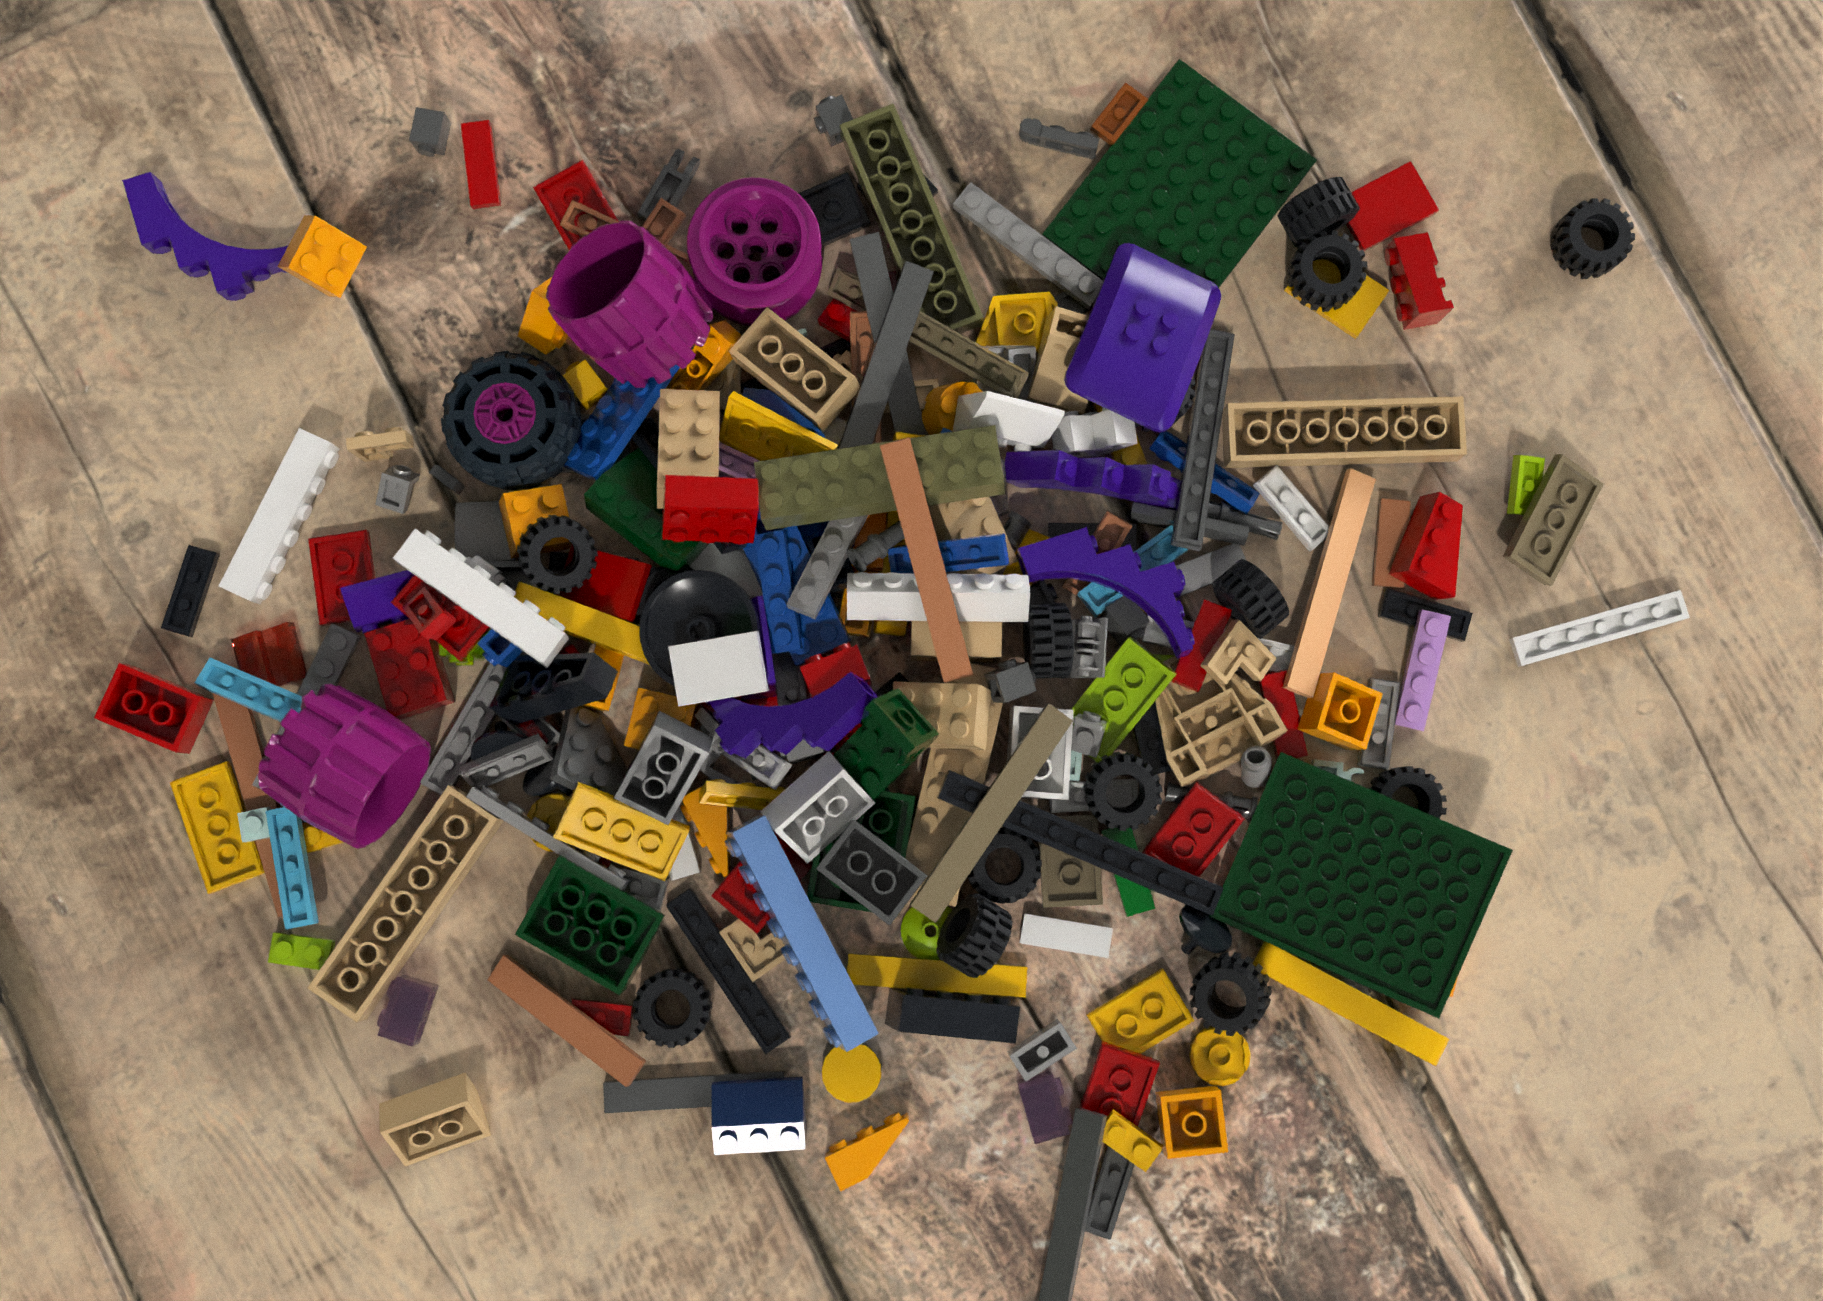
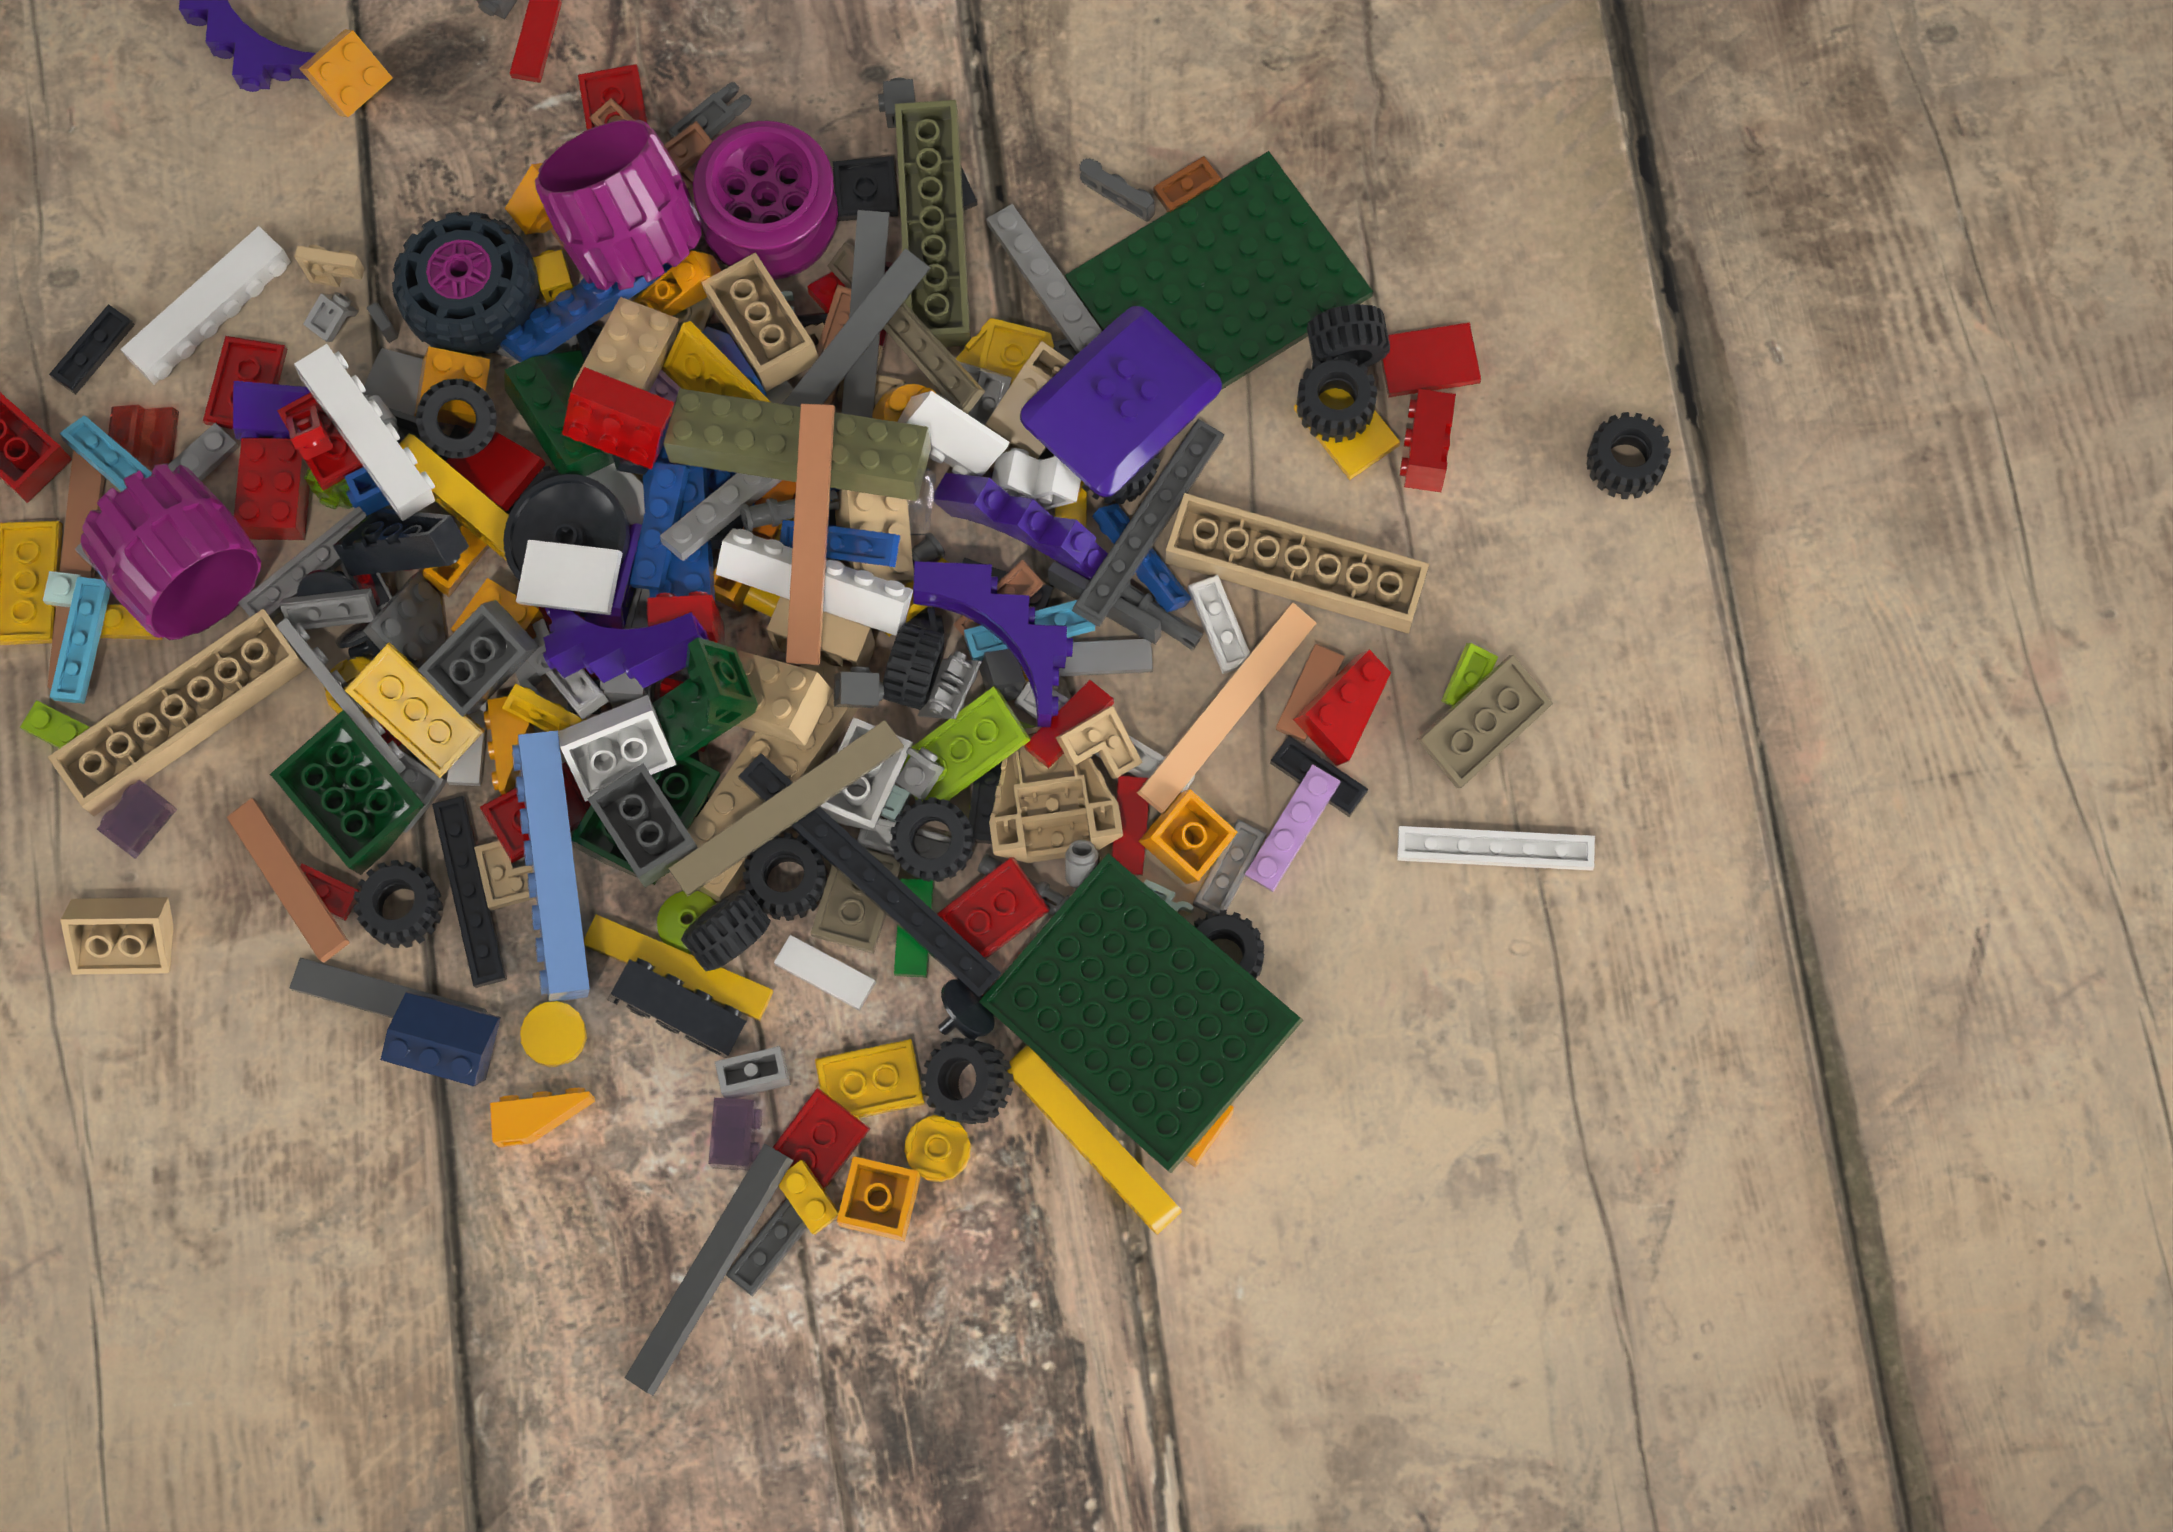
camera: 25 degrees right, 10 degrees down
black tyre [1212,559,1290,639] -> none

